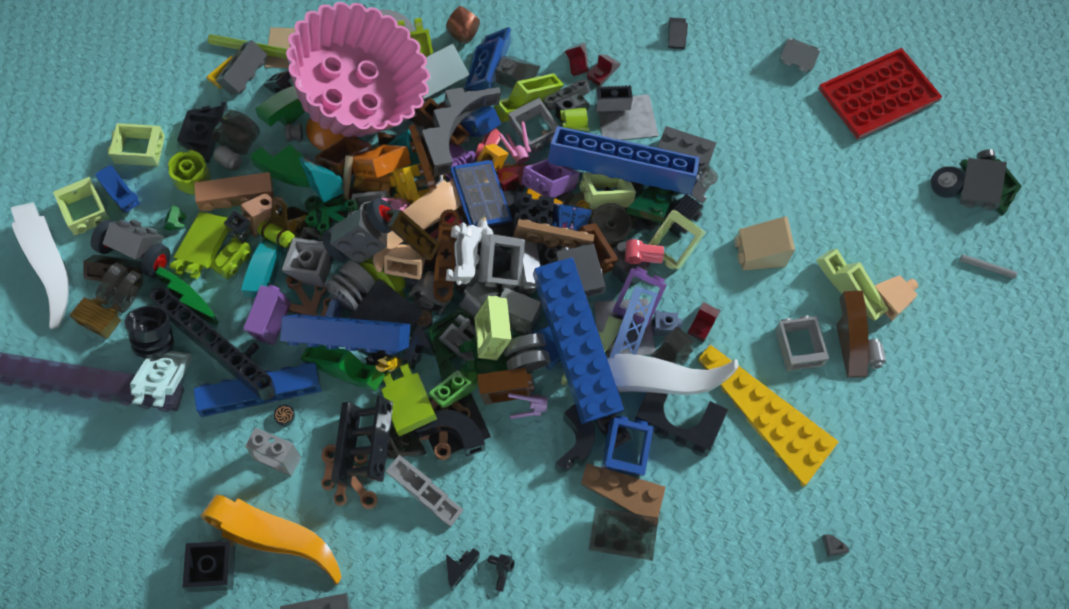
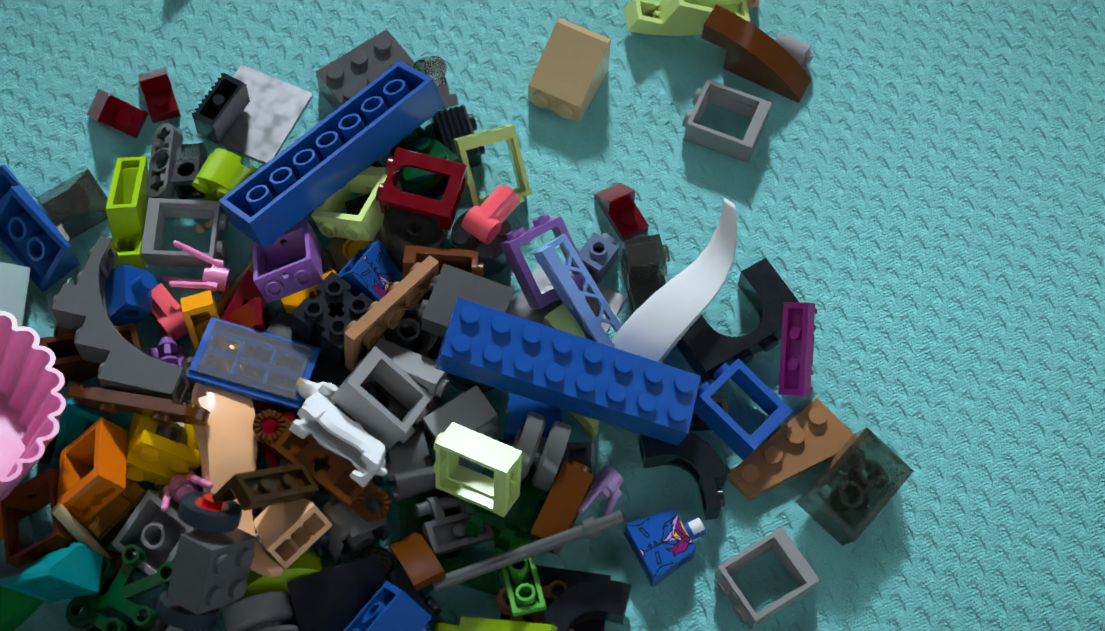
camera: 55 degrees left, 0 degrees up
yellow wing [698,344,839,487] -> none
dark grey tile [822,534,849,557] -> none
none -> dark red panel [376,147,468,231]
none -> reddish brown slope [389,531,446,591]
none -> dark grey bar [433,511,625,592]
none -> dark grey tile [561,442,595,475]
none -> blue torso [624,510,706,587]
none -> light grey window [714,527,820,630]
none -> magenta plate [778,302,817,397]

